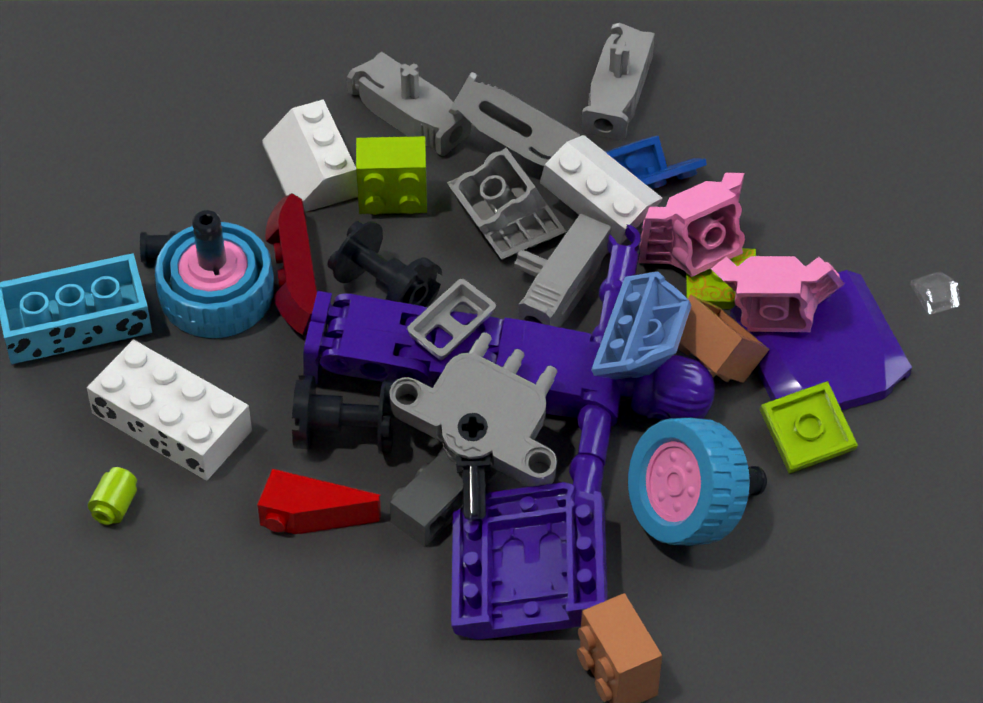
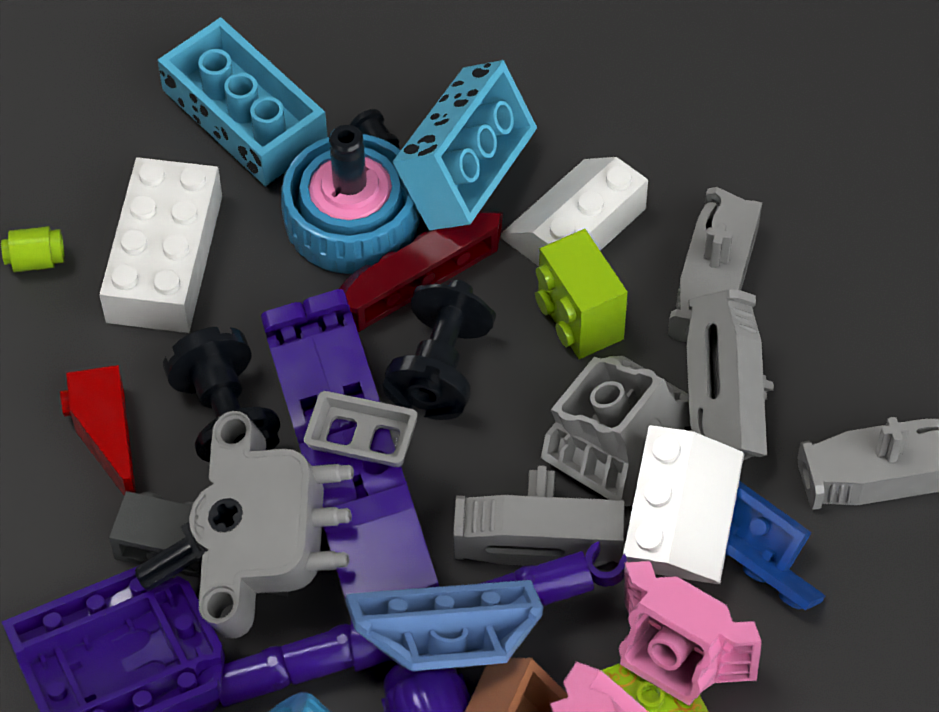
camera: 65 degrees right, 5 degrees up
none -> medium azure brick [392,60,537,231]

